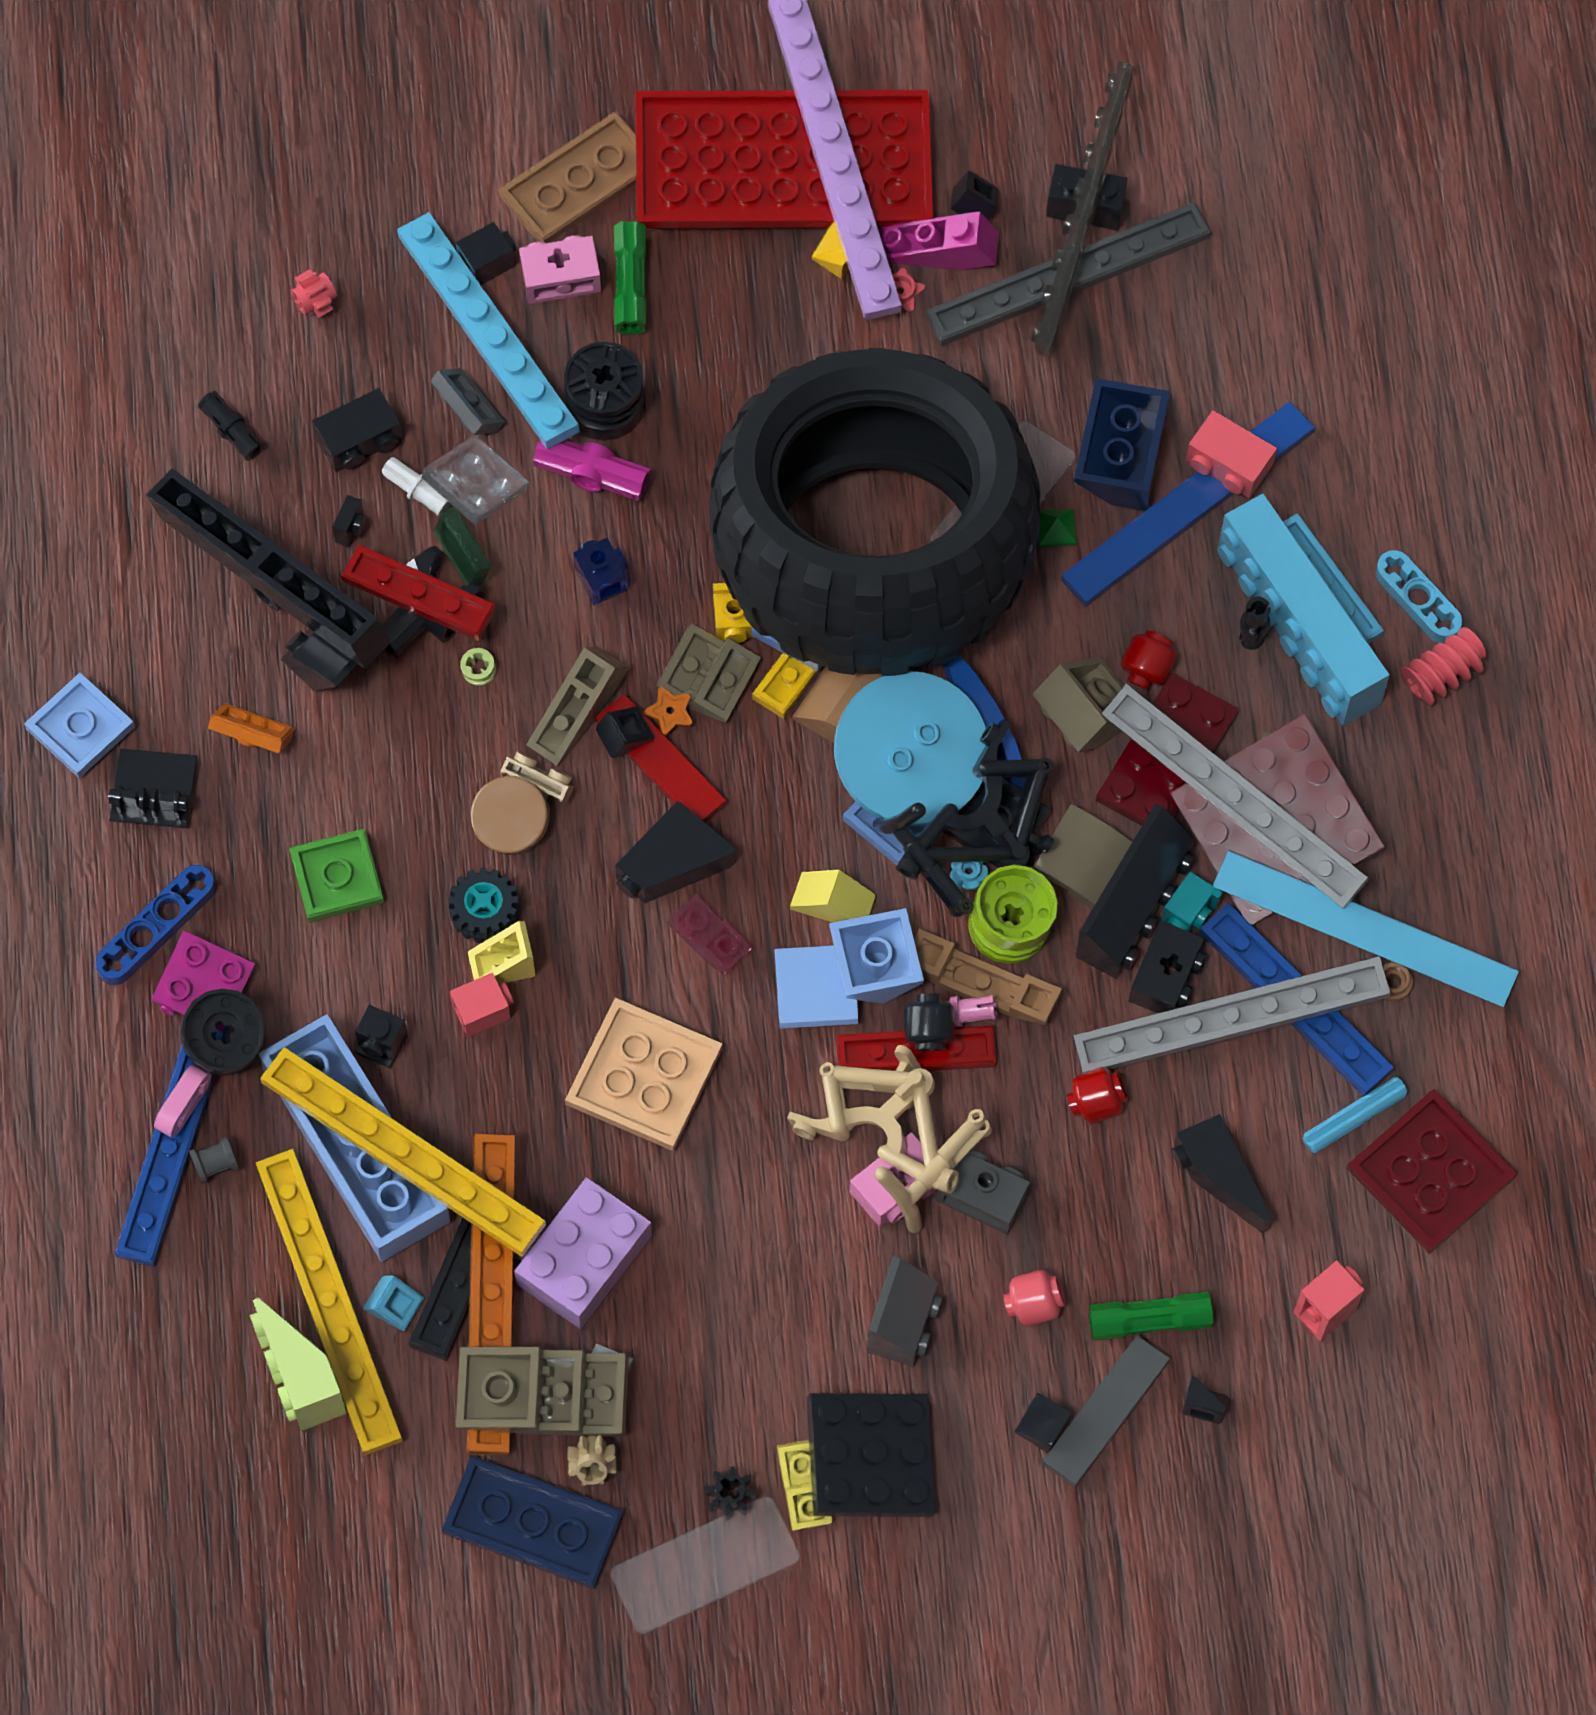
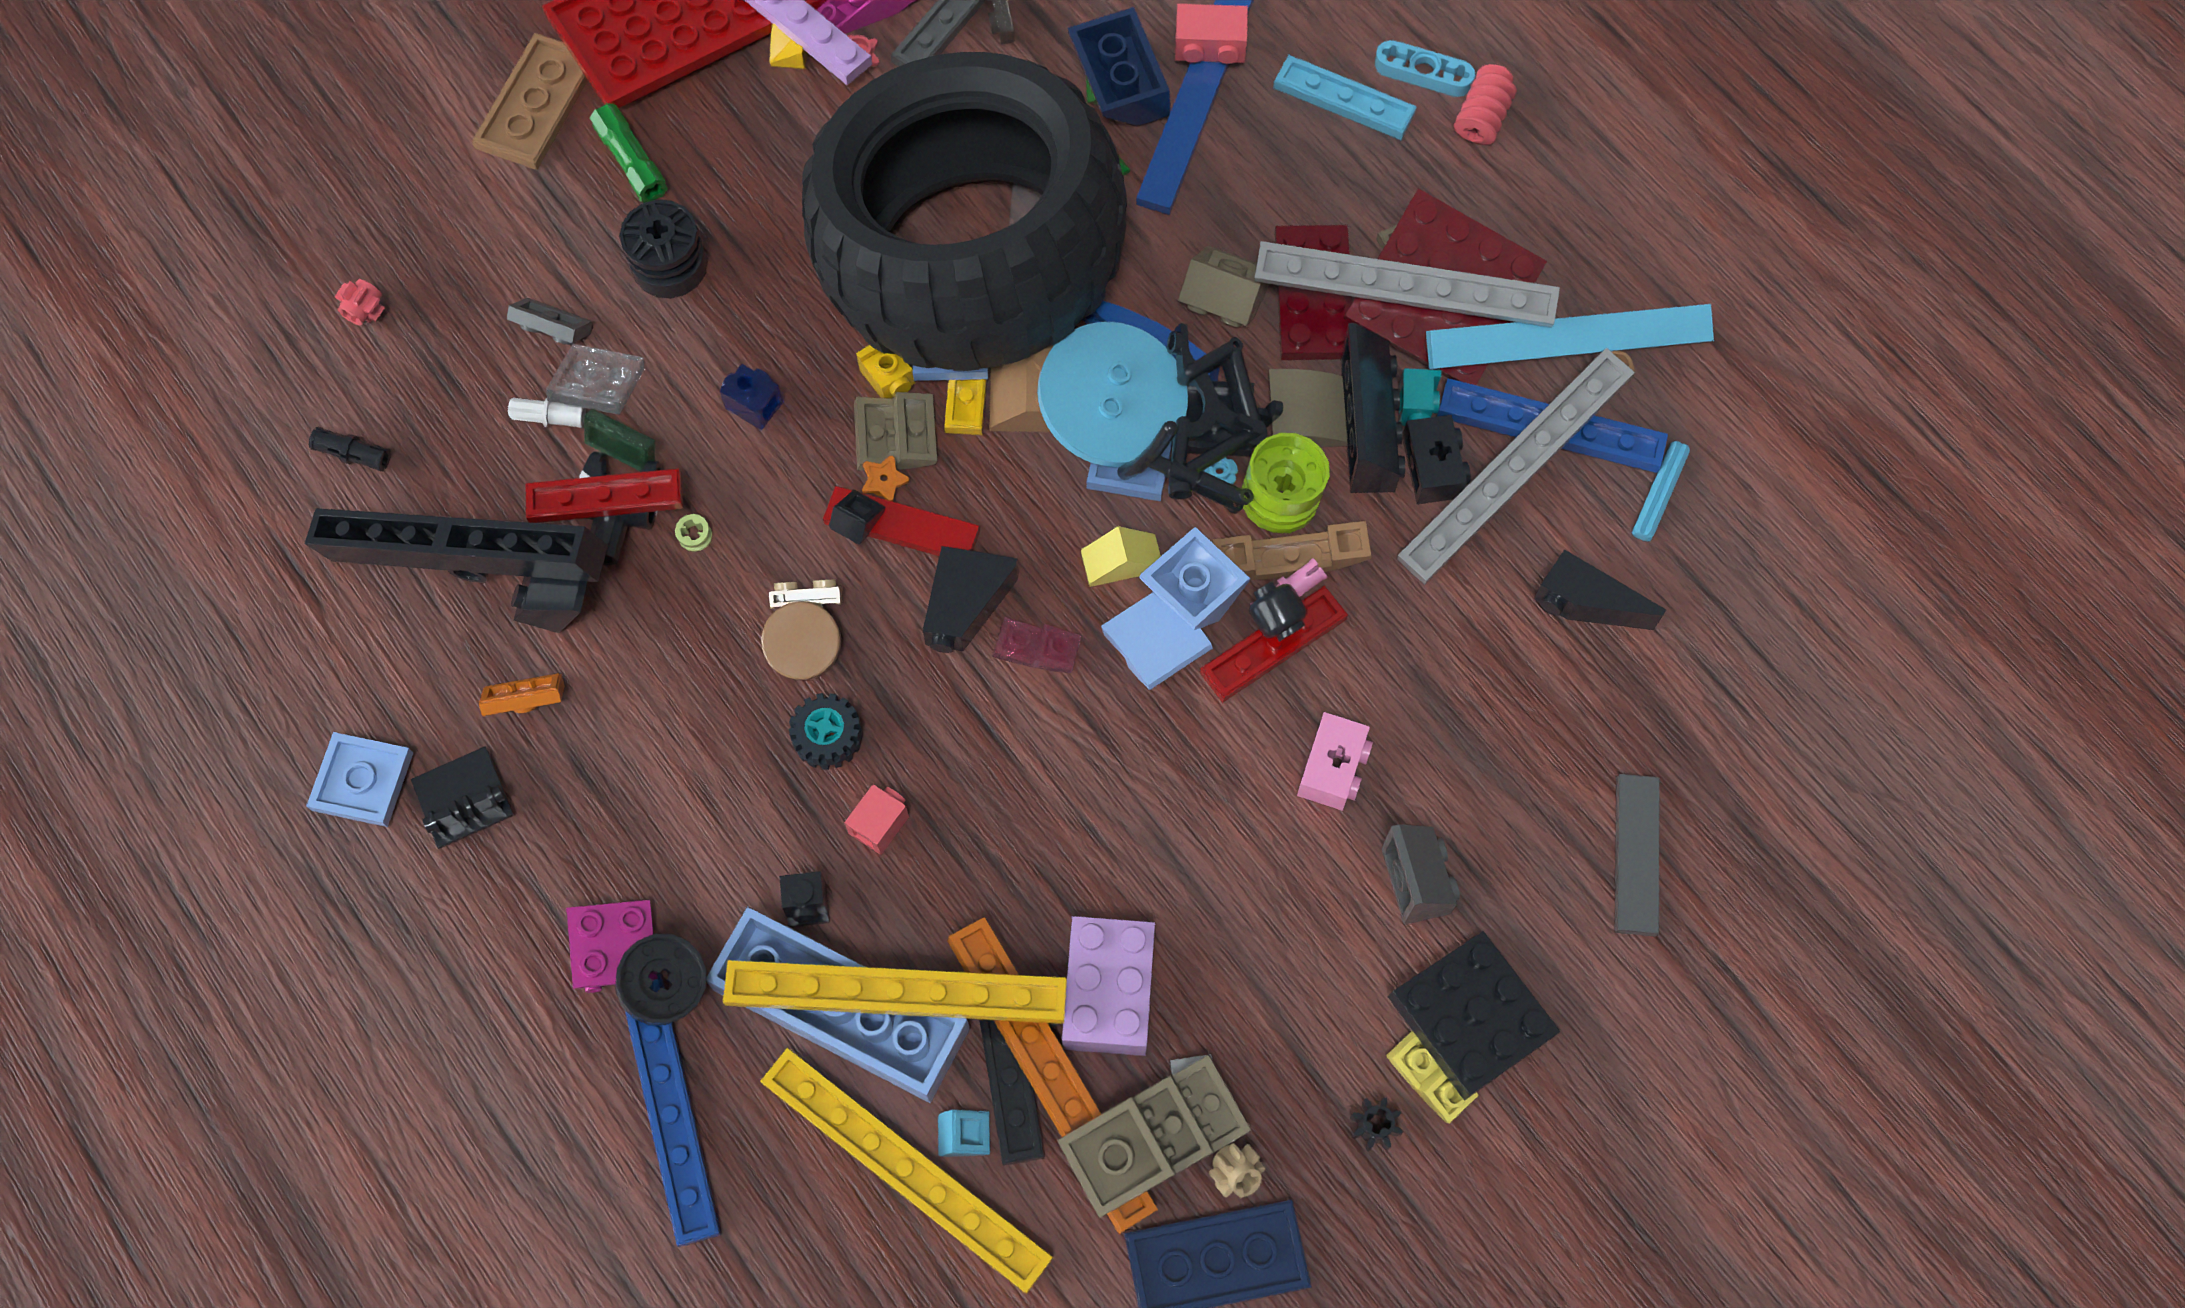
camera: 30 degrees left, 0 degrees up
blue beam [95,865,216,985] -> none
bright pink beam [154,1065,211,1138] -> none
dark grey bush [189,1136,239,1184] -> none
yellowish green slope [250,1298,347,1431] -> none
bright green tile [289,828,384,923] -> none
black brick [312,388,403,473] -> none
black plate [332,495,367,548] -> none
medium azure plate [397,212,580,450] -> none
black brick [455,222,516,285] -> none
light yellow slope [468,921,535,984] -> none
bright pink brick [519,236,601,304] -> none
dark tan slope [526,647,629,766] -> none
dark pink piece [533,440,651,501] -> none
light nougat plate [565,998,723,1151] -> none
clear piece [610,1497,799,1634] -> none
tan piece [787,1045,992,1233] -> none
dark grey brick [936,1150,1030,1235] -> none
coral head [1003,1269,1066,1327] -> none
black slope [1015,1393,1072,1453] -> none
red head [1067,1067,1128,1124] -> none
green axle [1088,1291,1213,1341] -> none
red head [1120,630,1177,690] -> none
black slope [1182,1376,1228,1424] -> none
medium azure brick [1217,494,1390,727] -> none
black pin [1239,597,1271,650] -> none
coral brick [1293,1260,1364,1342] -> none
dark red plate [1346,1089,1517,1254] -> none

